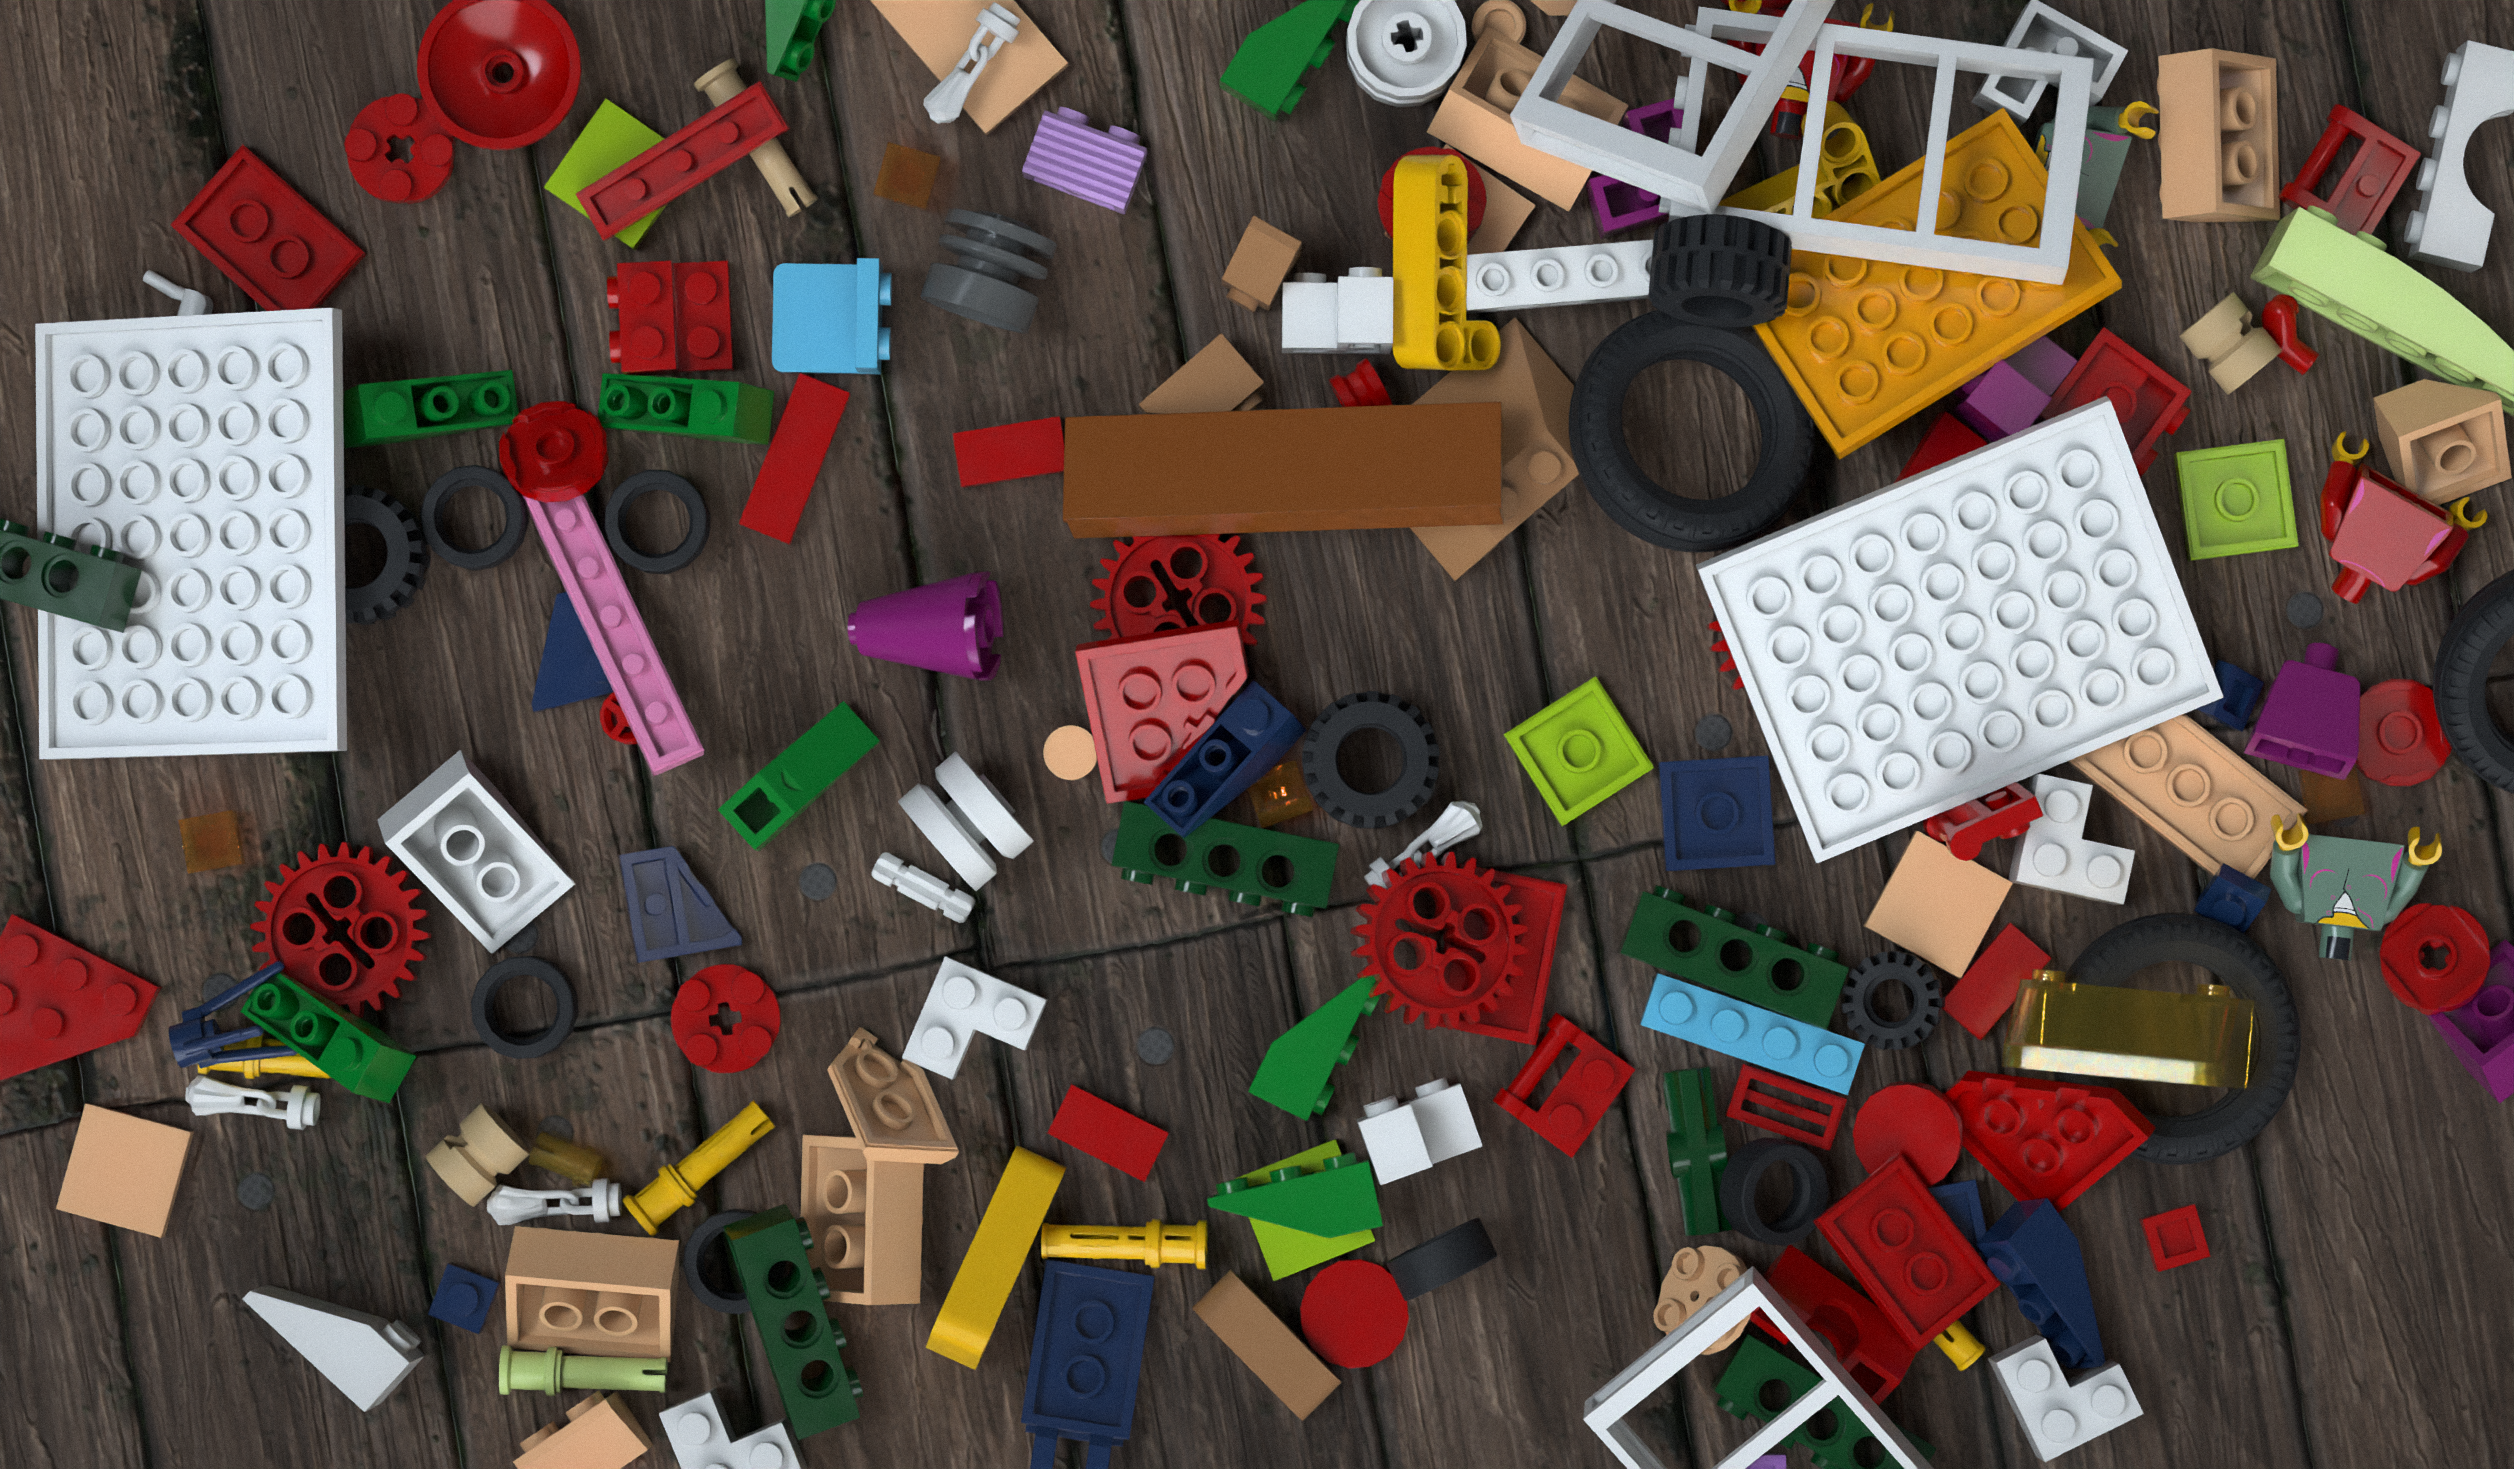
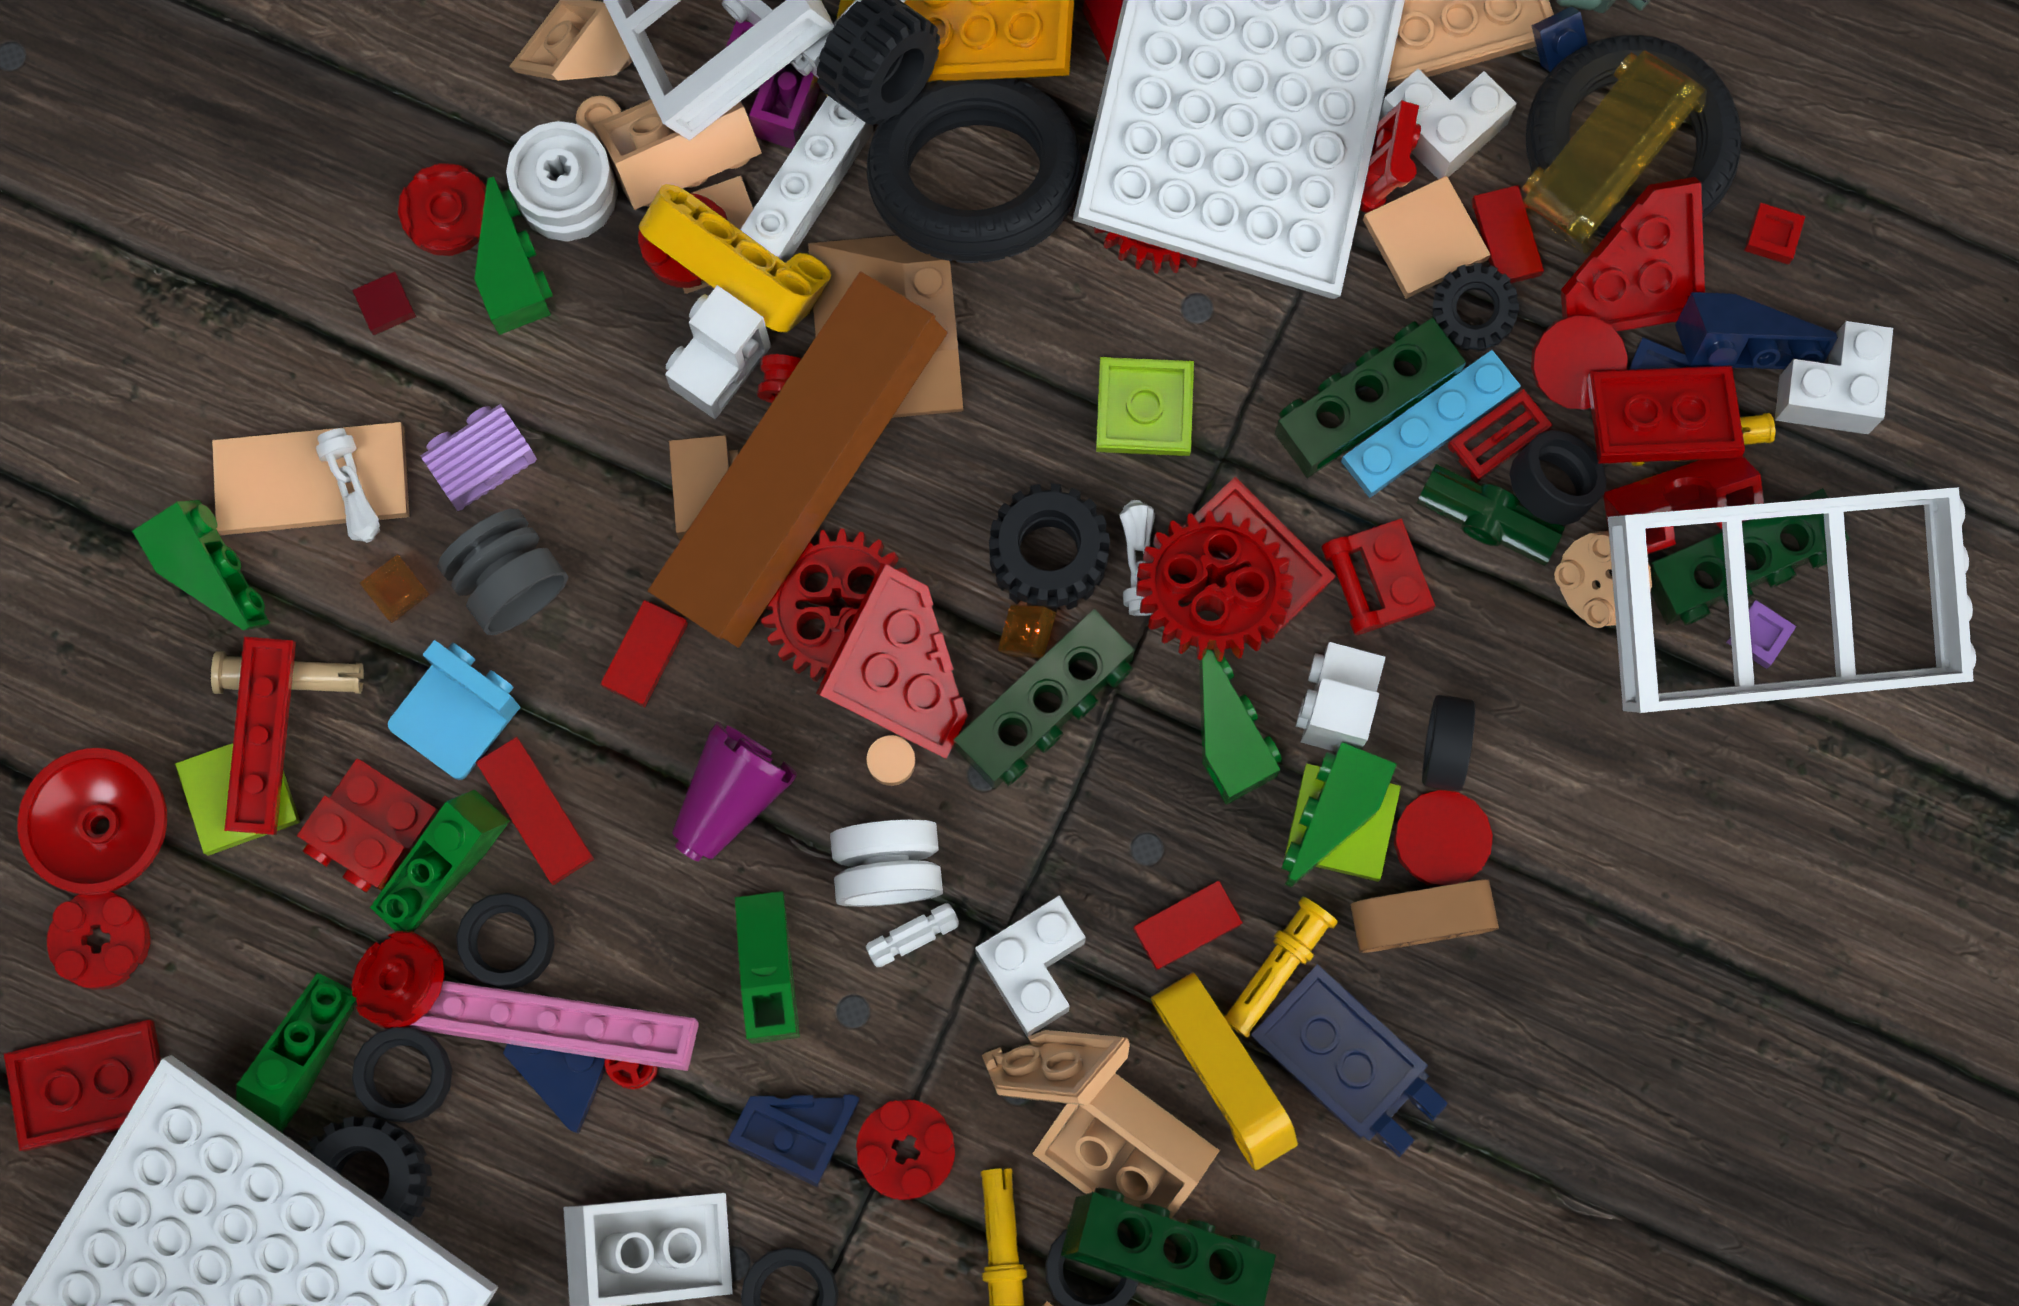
camera: 50 degrees left, 10 degrees down
white hand [143,270,213,316] -> none
dark blue slope [1144,680,1306,838] -> none
medium nougat slope [1221,216,1302,313] -> none
dark blue plate [1658,755,1775,872] -> none

